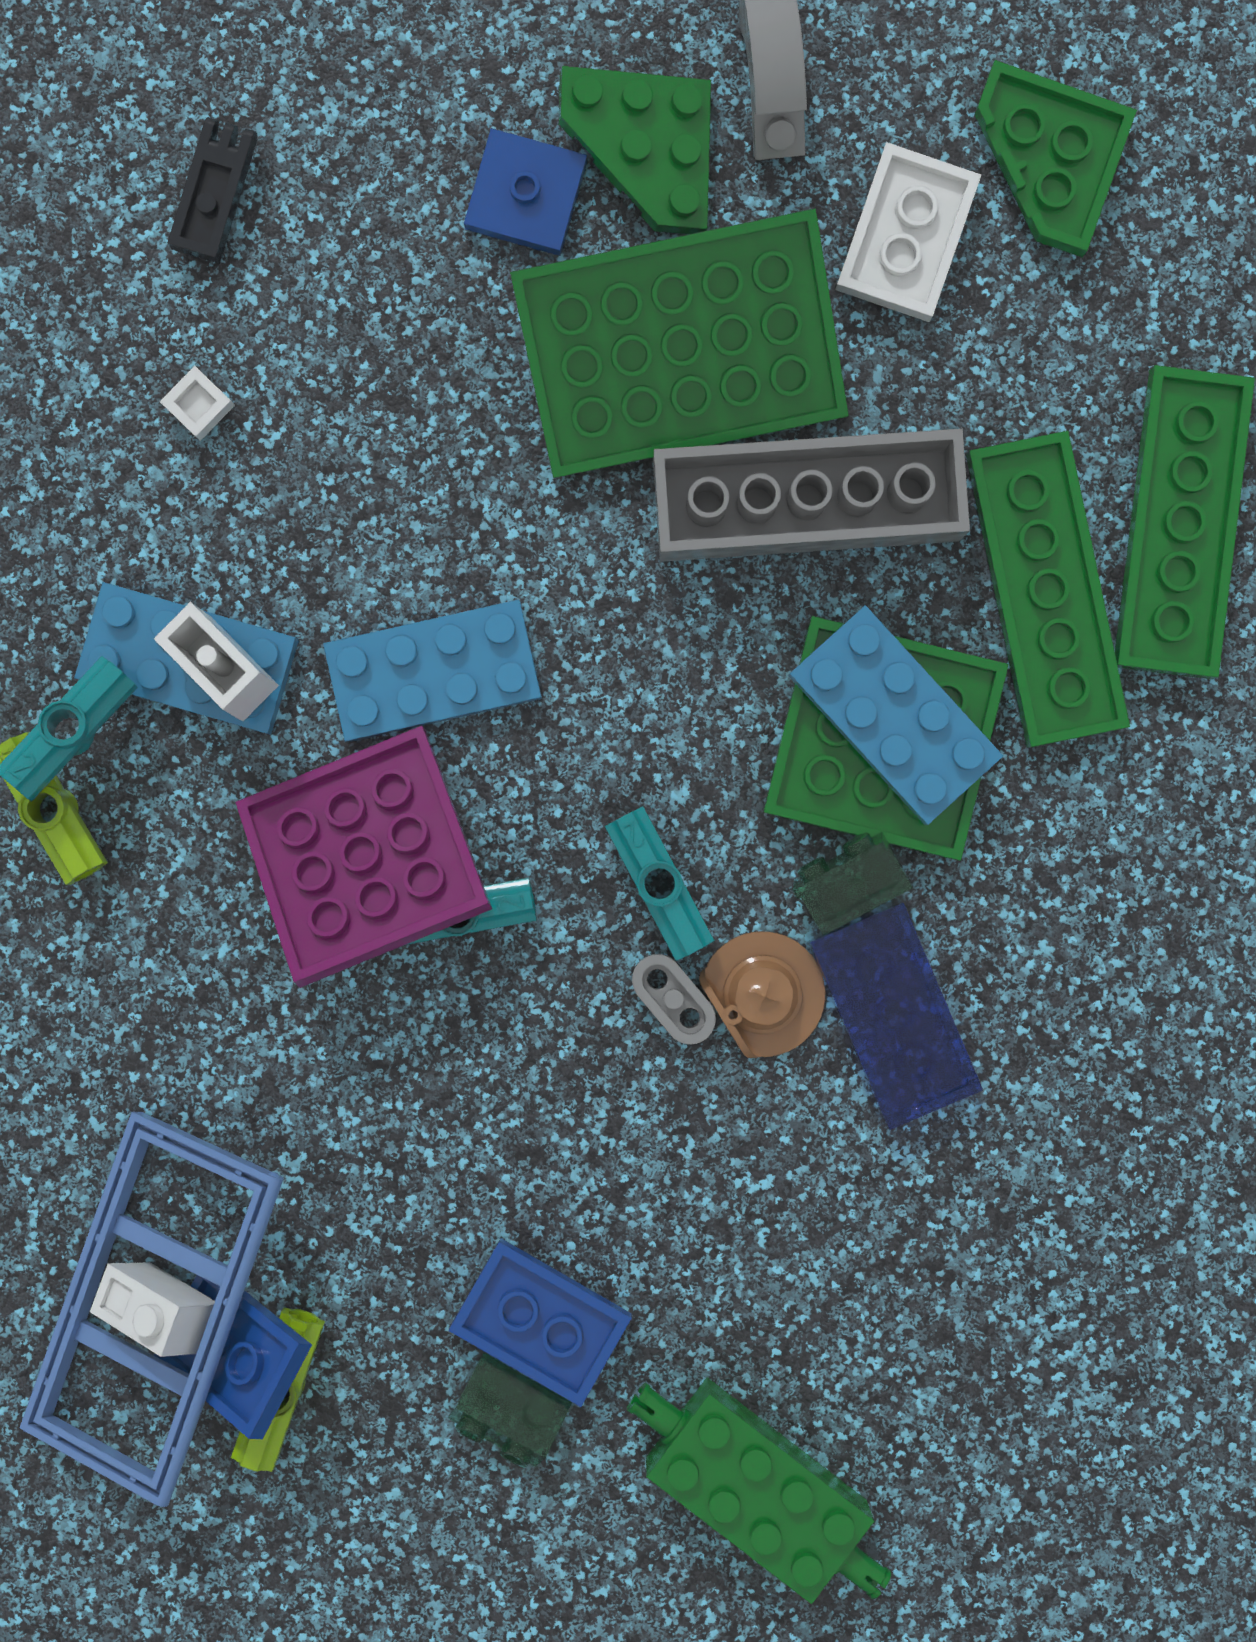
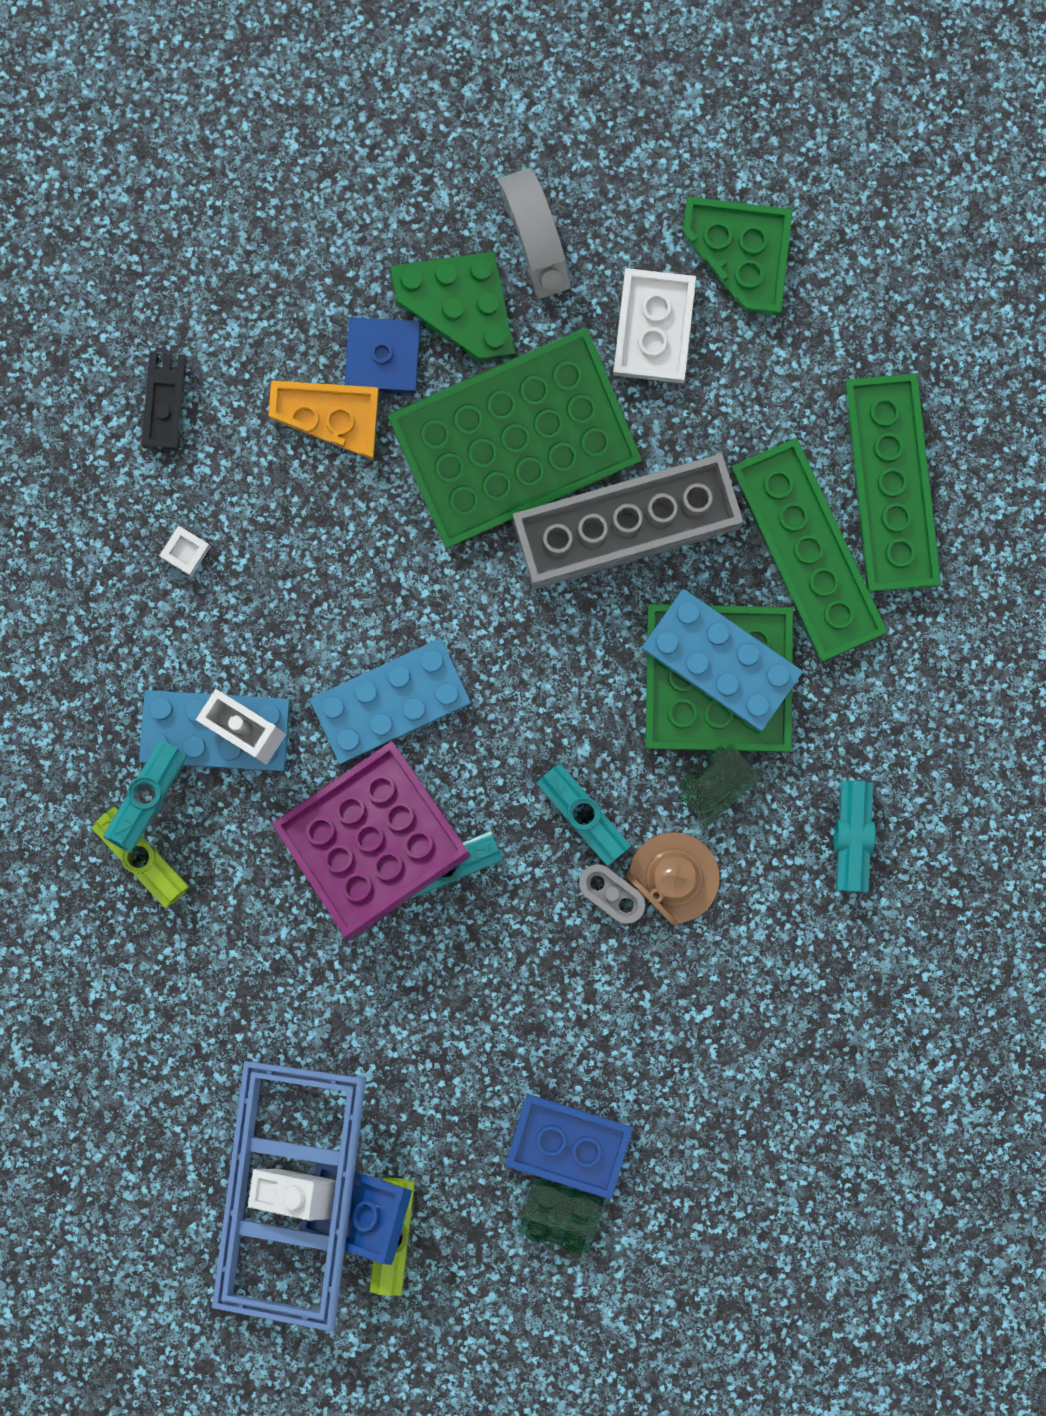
camera: 15 degrees left, 5 degrees down
green brick [627,1377,891,1604] -> none
clear blue plate [808,902,983,1130] -> none
none -> light orange wing [268,380,379,461]
none -> teal piece [834,781,875,893]

